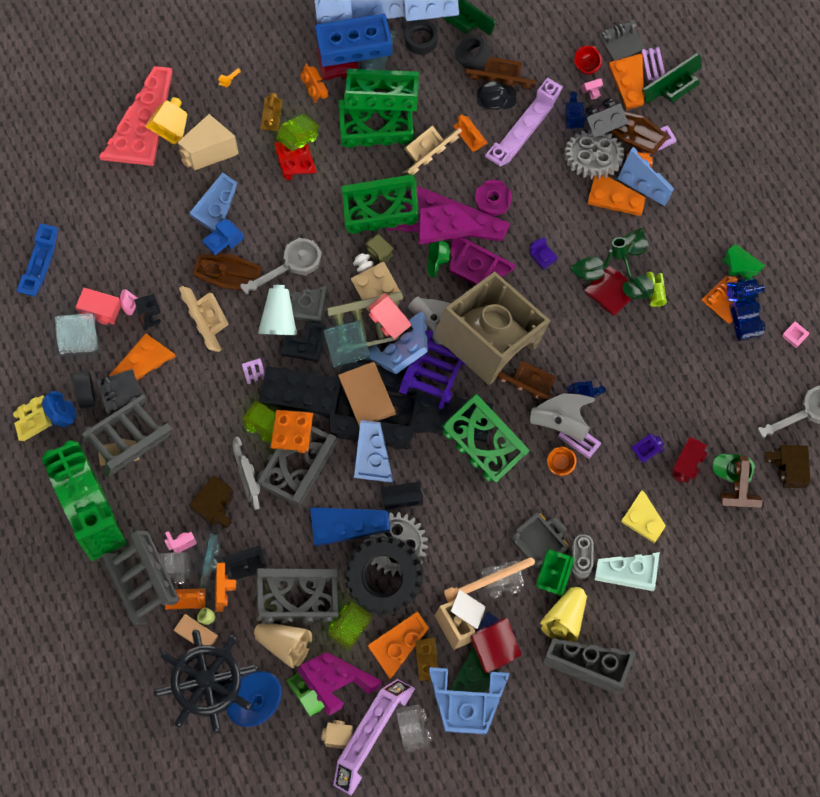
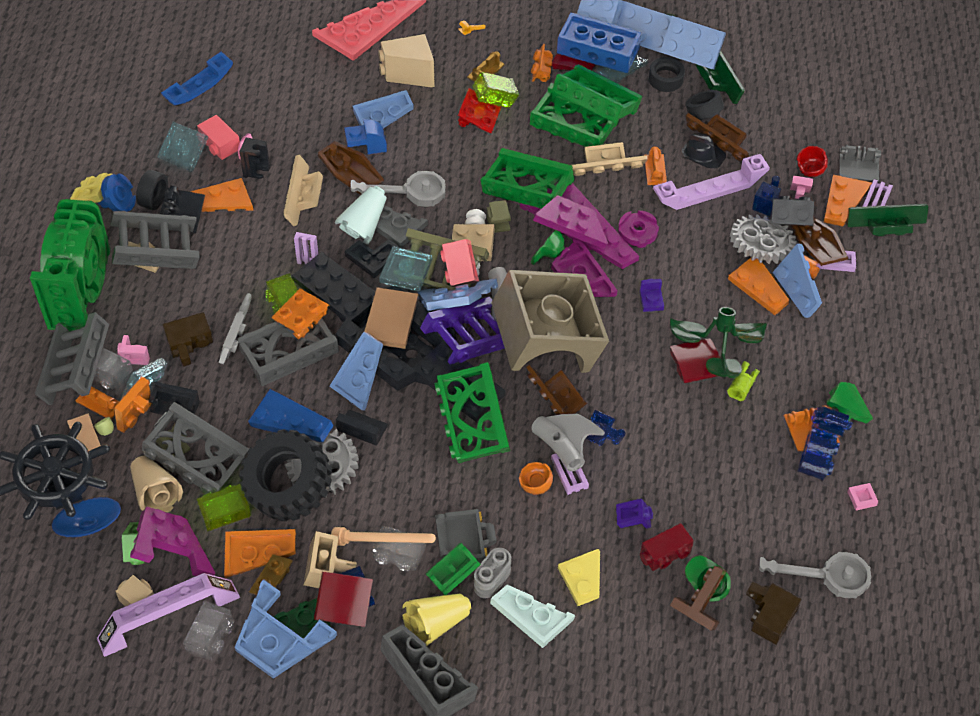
camera: 30 degrees right, 15 degrees down
yellow torso [145,98,187,144] -> none
white sticker [451,590,485,629] -> none

